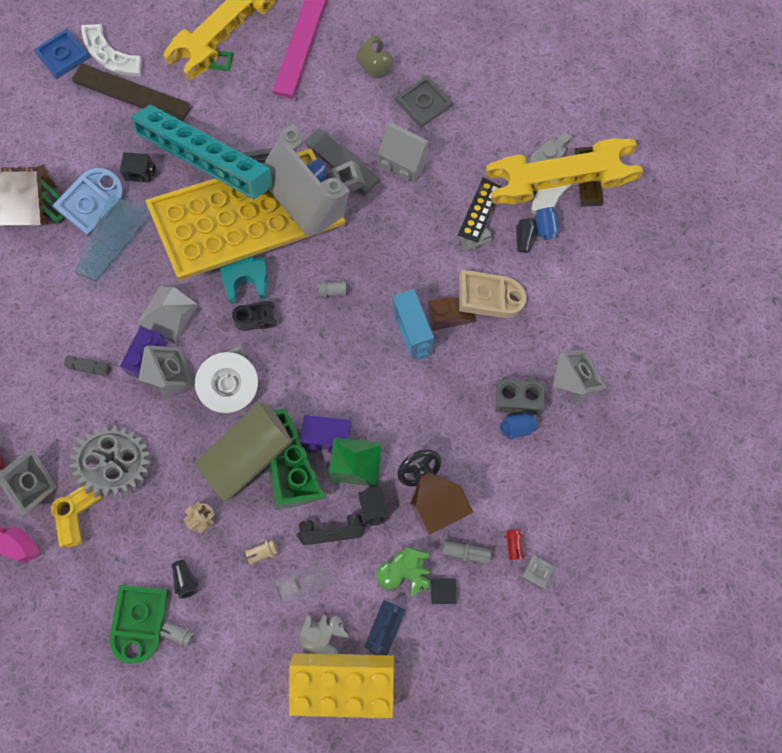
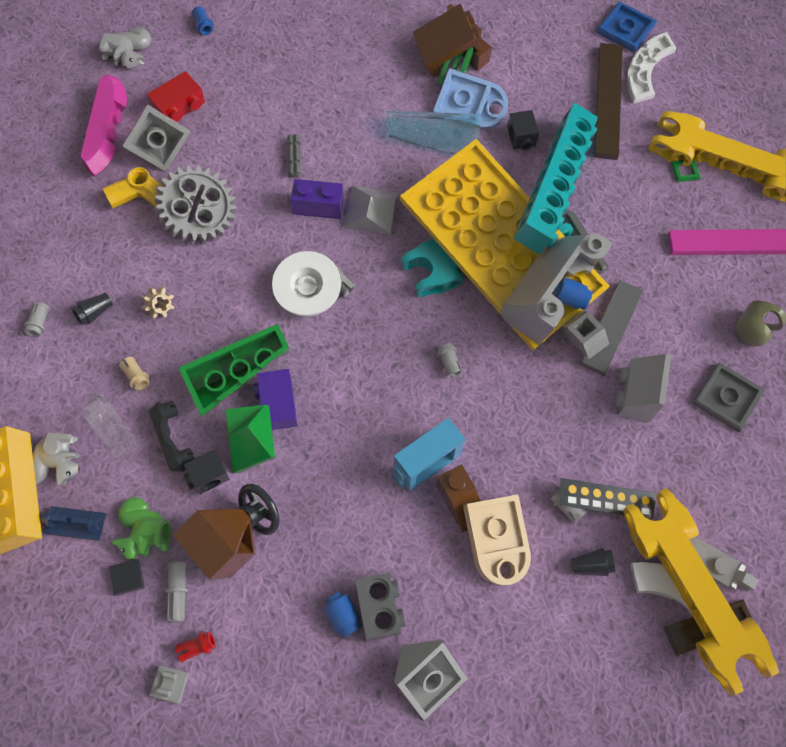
camera: 70 degrees right, 5 degrees down
green tile [109,585,169,664] -> none
light grey slope [139,346,195,400] -> none
olive slope [195,402,293,501] -> none
black piece [232,301,277,331] -> none
blue brick [535,207,560,240] -> none

